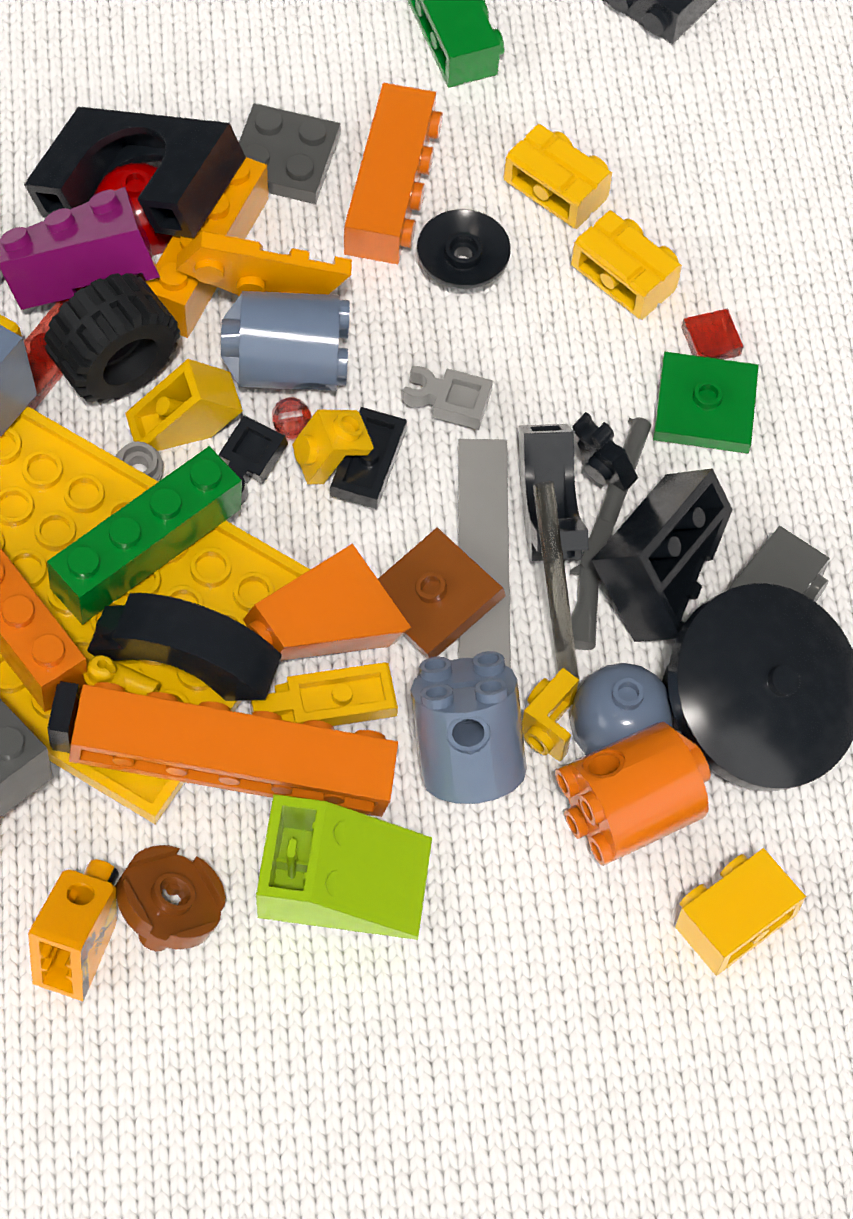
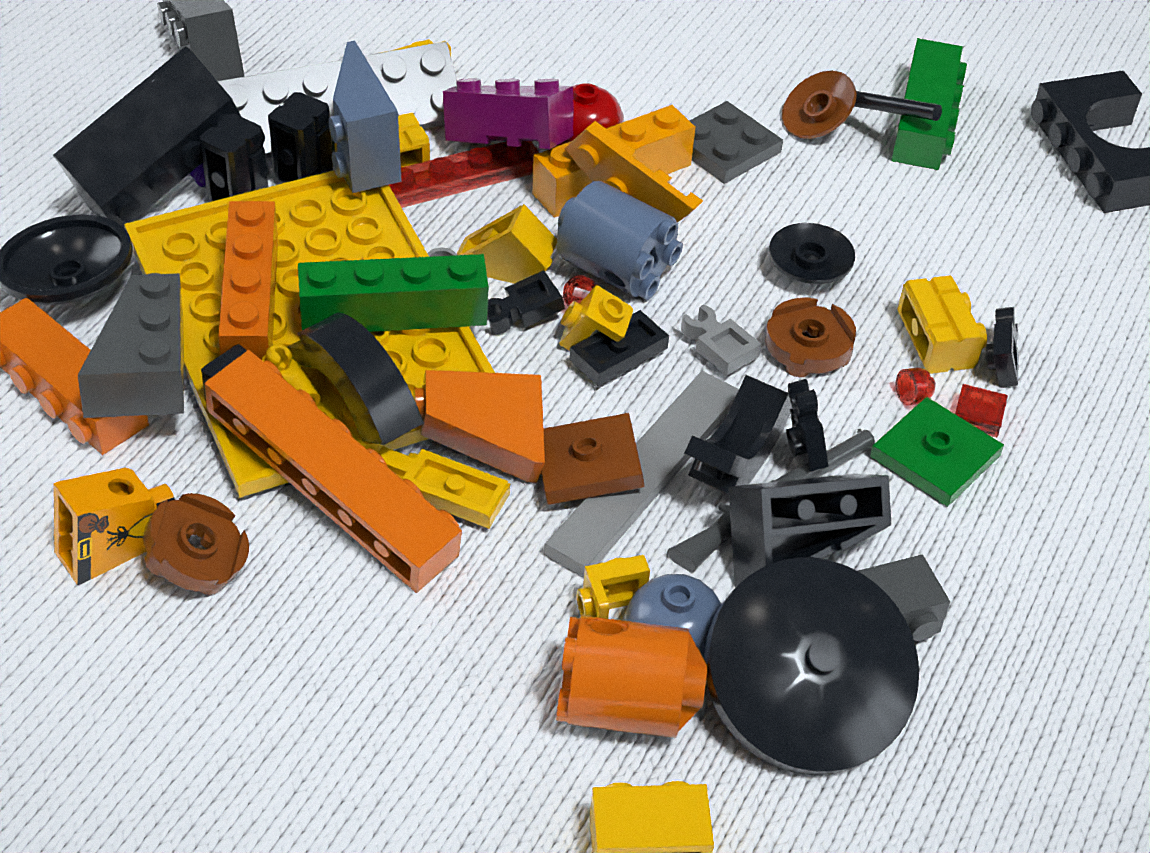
camera: 35 degrees right, 15 degrees down
black arch [24,106,246,238] -> none
black tyre [44,273,180,403] -> none
lime slope [256,794,432,940] -> none
orange brick [344,82,443,265] -> none
sand blue cylinder [410,651,527,804] -> none
yellow brick [504,123,612,229] -> none
clear smoke bar [533,481,579,679] -> none
none -> dark orange plate [765,297,856,377]
none -> dark orange dish [782,70,857,139]
none -> black bar [854,91,942,121]
none -> clear red hinge [895,367,936,405]
none -> black plate [986,307,1019,387]

